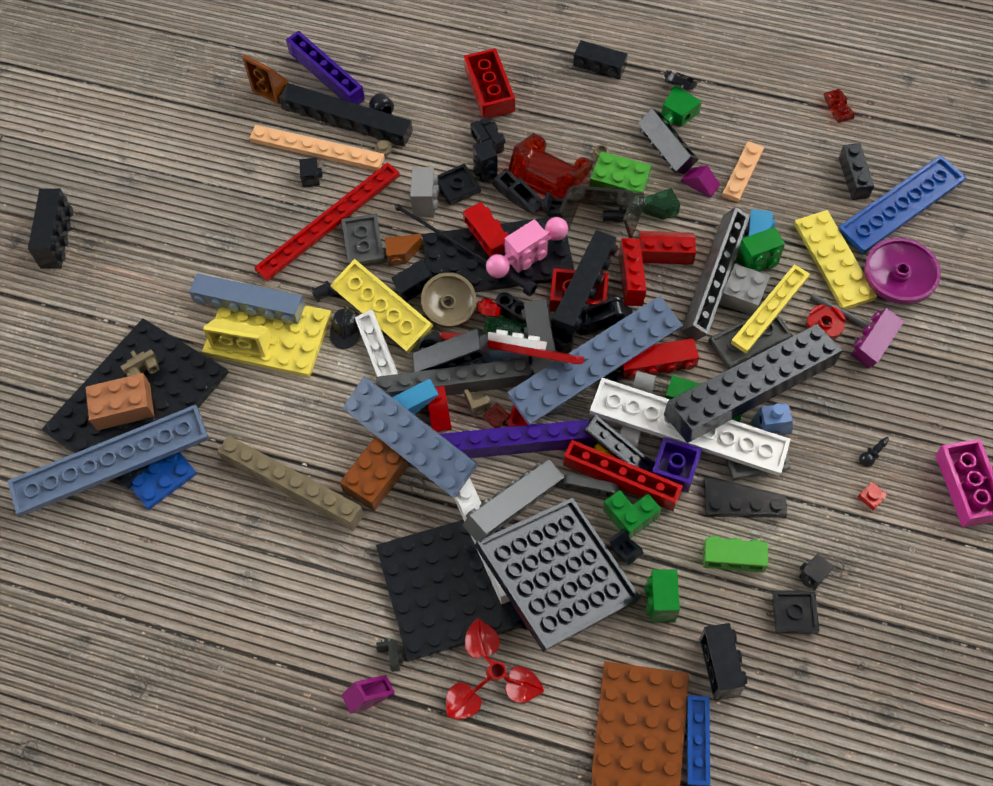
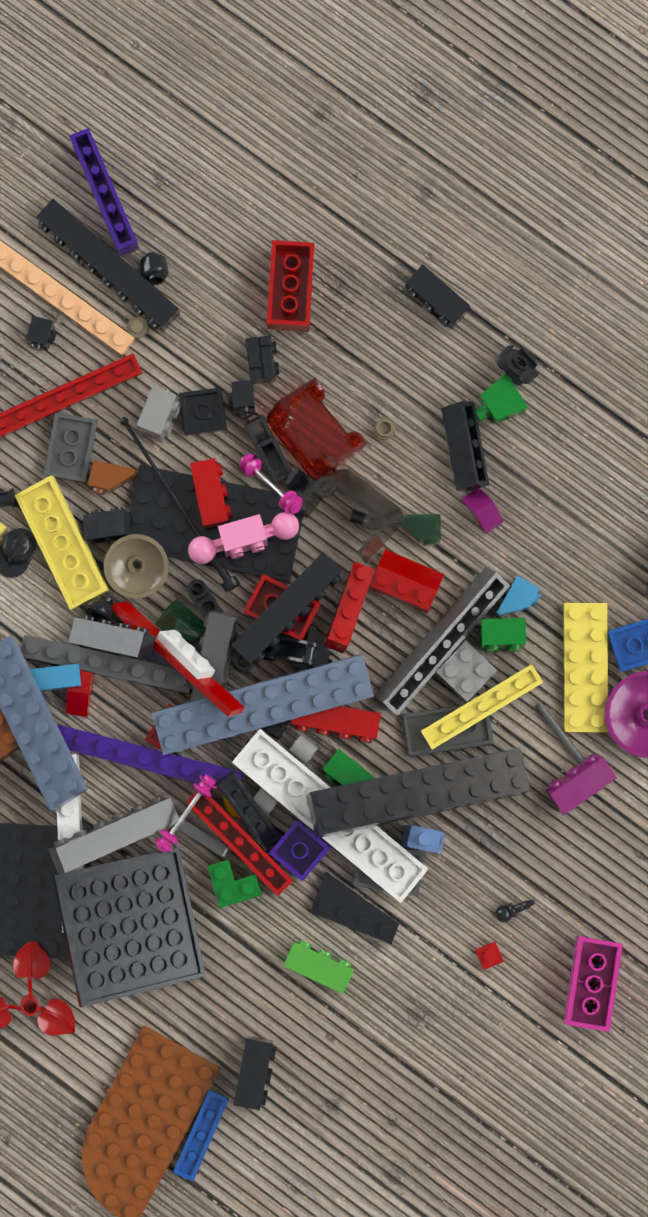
camera: 15 degrees right, 20 degrees up
dark orange slope [242,55,289,105] -> none
white plate [355,310,398,377] -> none
dark tan panel [464,389,491,417] -> none
red plate [477,298,500,316] -> none
clear red plate [483,403,510,428] -> none
bright green brick [589,151,652,205] -> none
black bracket [609,529,644,566] -> none
green brick [645,569,680,623] -> none
light nougat plate [722,141,764,203] -> none
black plate [772,590,819,634] -> none
black brick [799,553,834,590] -> none
red plate [806,305,845,340] -> none
none -> dark pink axle [154,774,218,853]
none -> dark pink axle [239,454,303,514]

